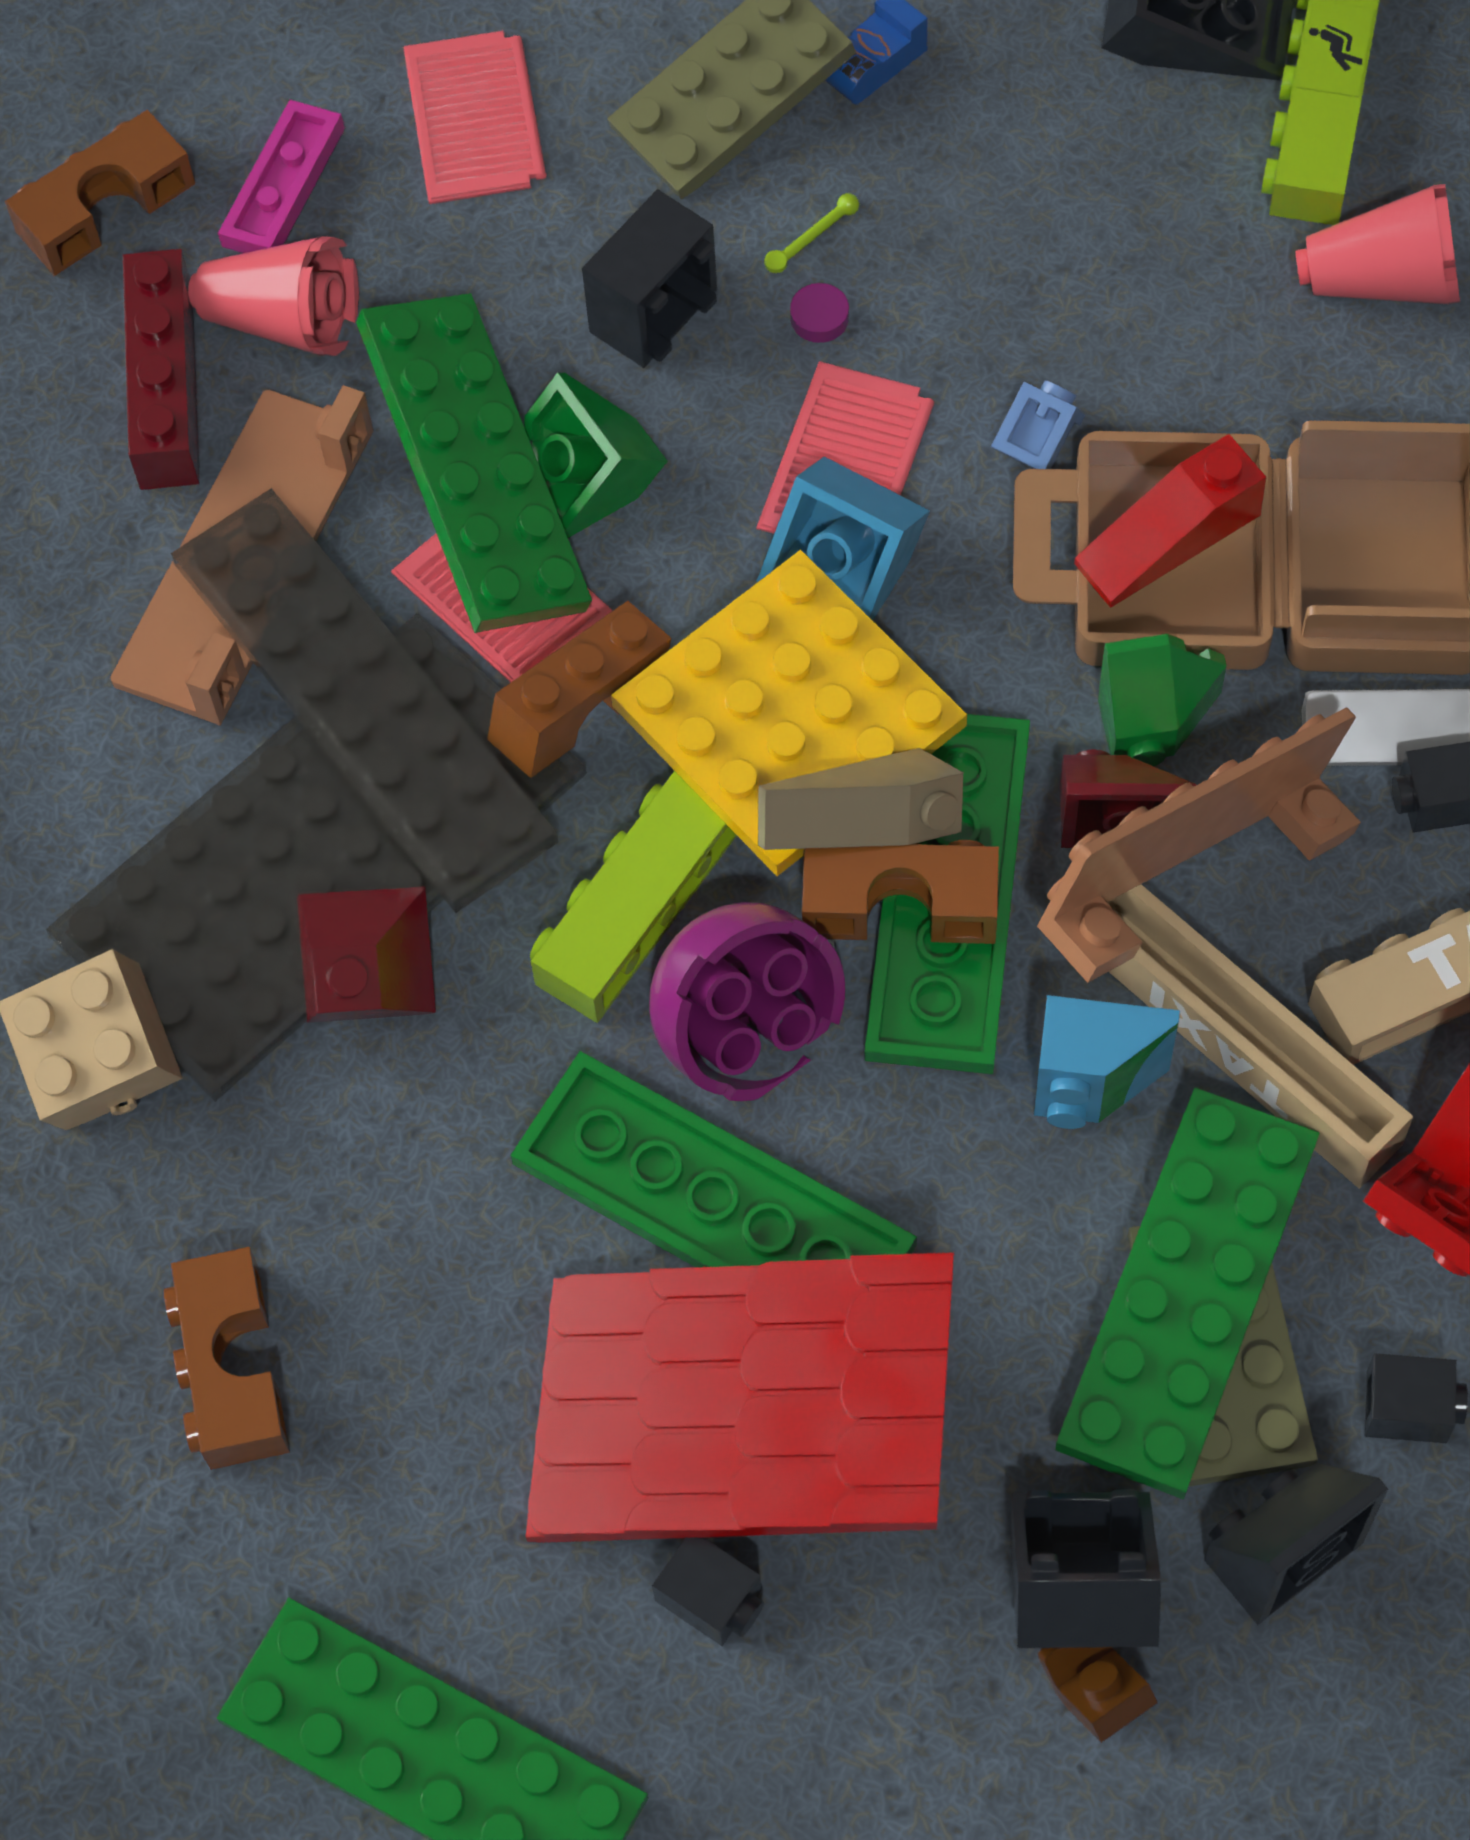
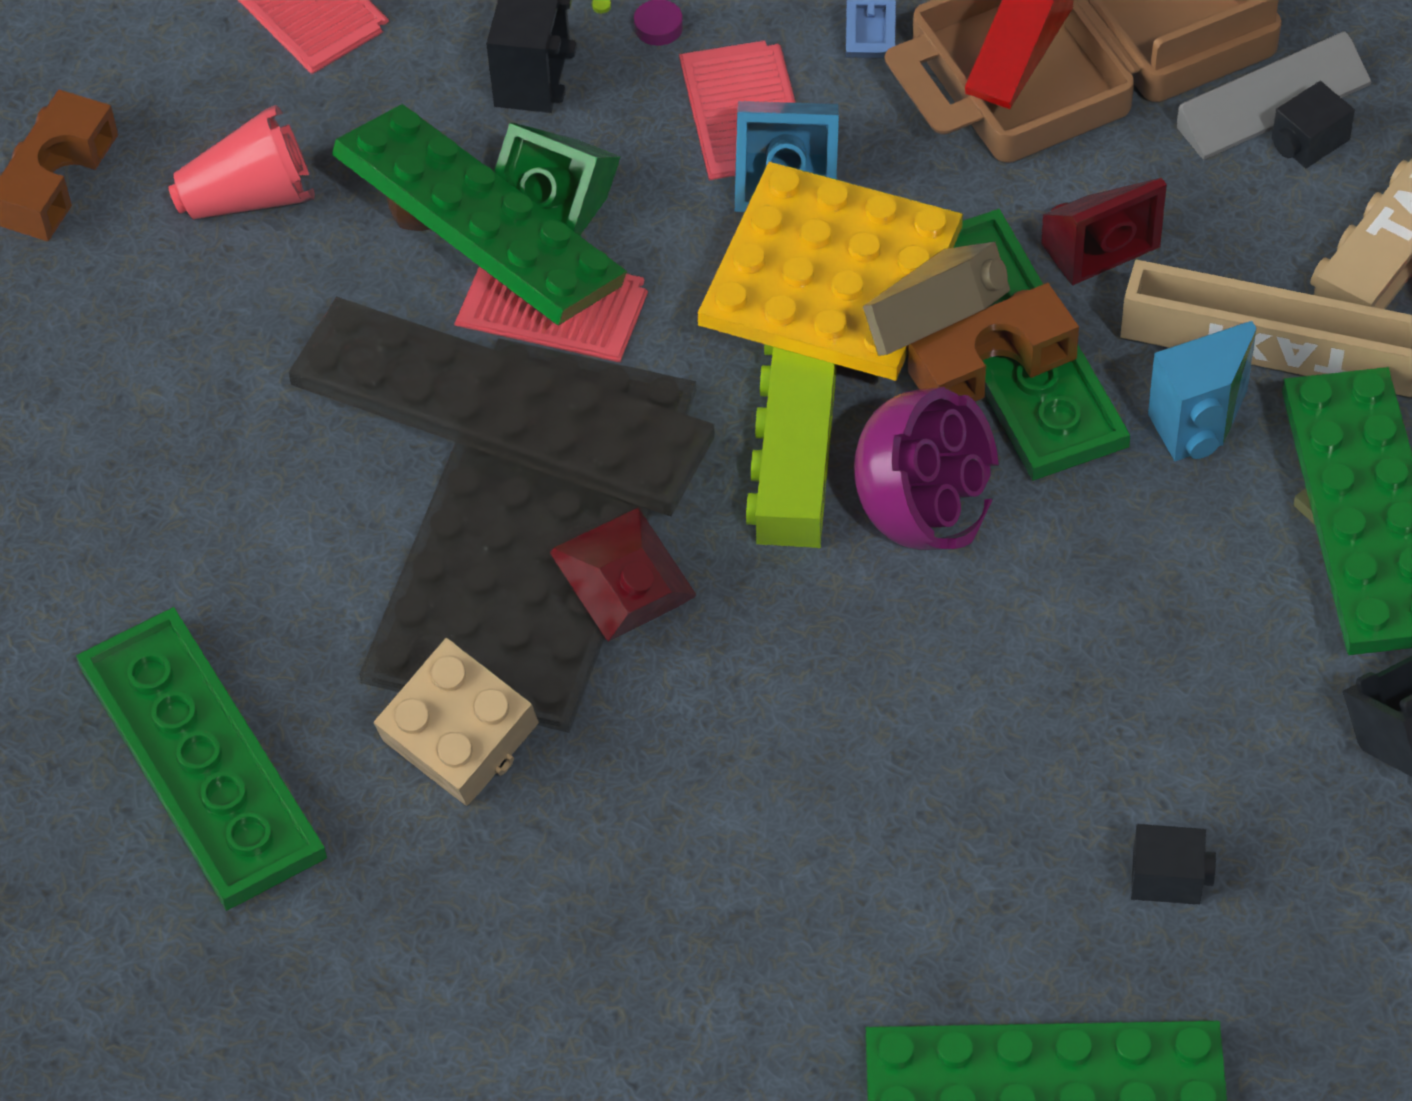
camera: 30 degrees left, 10 degrees down
nougat bracket [110,385,373,726] -> none
dark red brick [123,249,200,490] -> none
dark orange arch [164,1247,290,1470] -> none
dark pink plate [218,100,345,253] -> none
dark orange arch [487,601,672,778] -> none
green plate [510,1051,917,1267] -> none
red piece [525,1252,954,1543] -> none
nougat bracket [1037,707,1361,983] -> none
green slope [1098,634,1227,766] -> none

